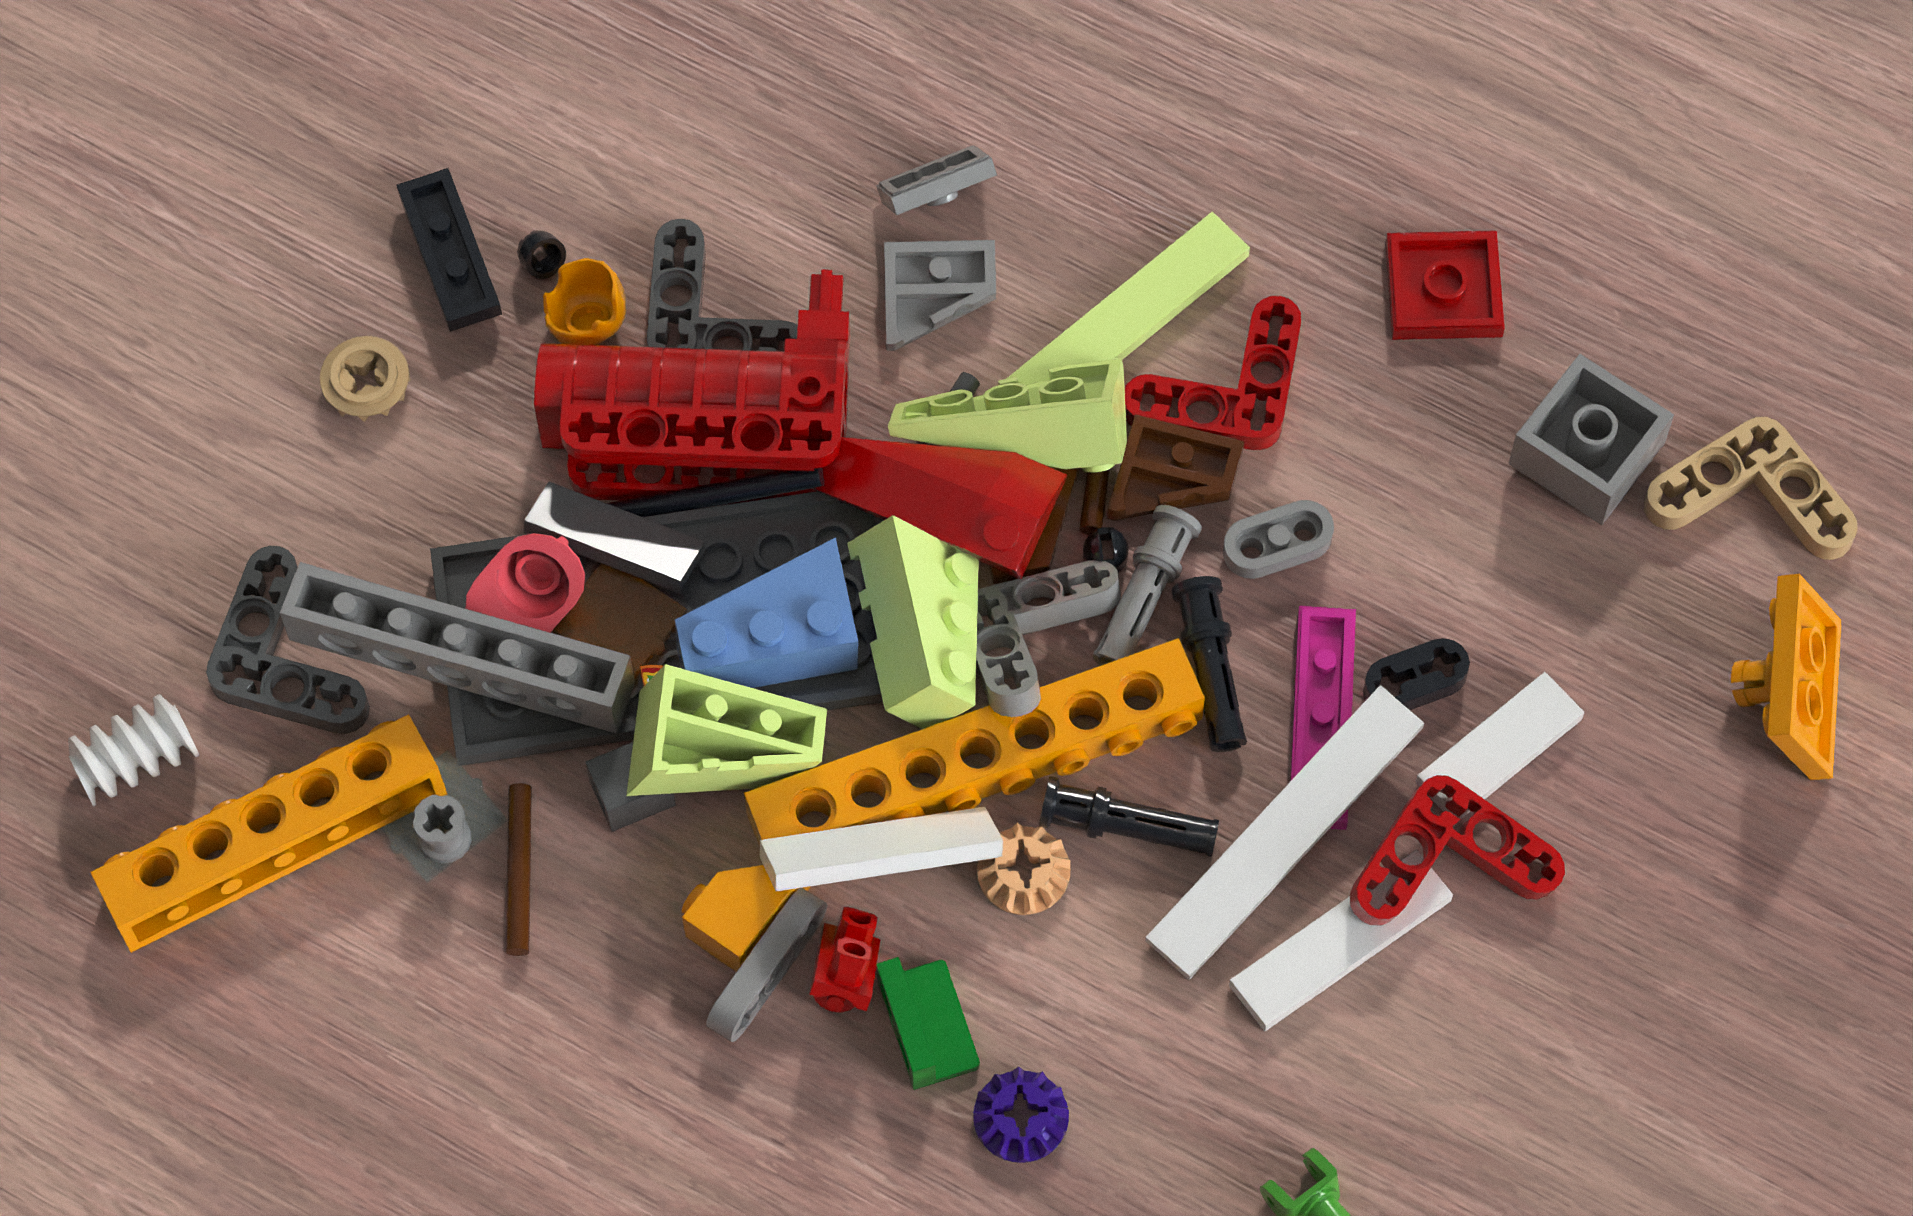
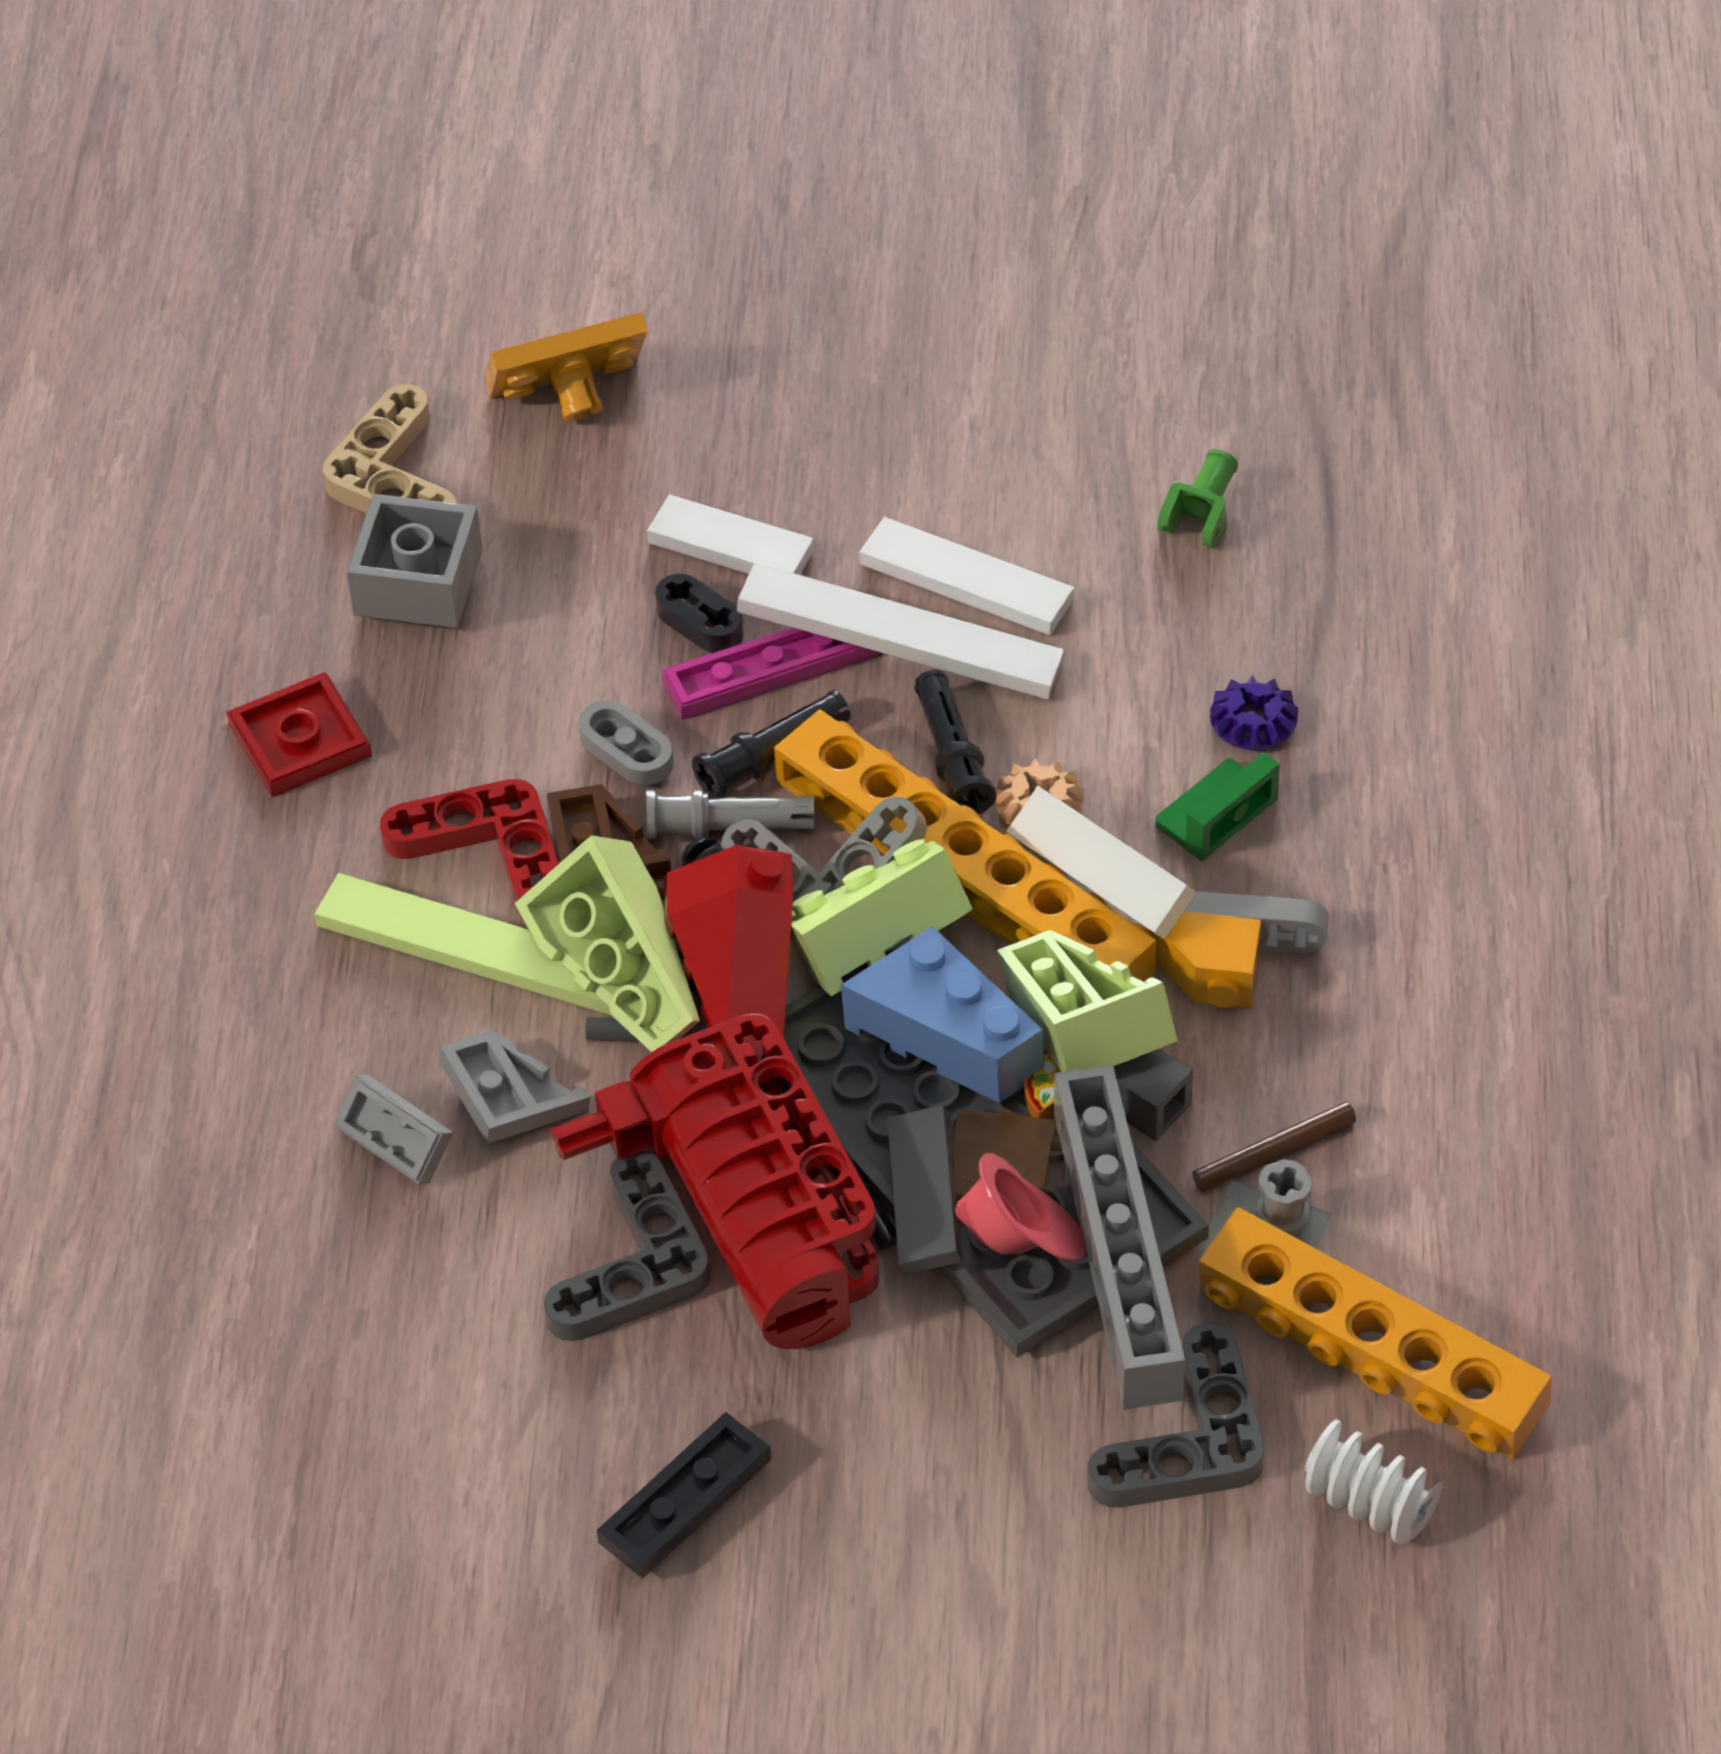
camera: 115 degrees left, 15 degrees down
tan gear [320,336,411,422] -> none
black hinge [517,230,566,279] -> none
light orange hair [543,258,626,345] -> none
red hips [809,907,881,1013] -> none
red beam [1350,775,1565,926] -> none

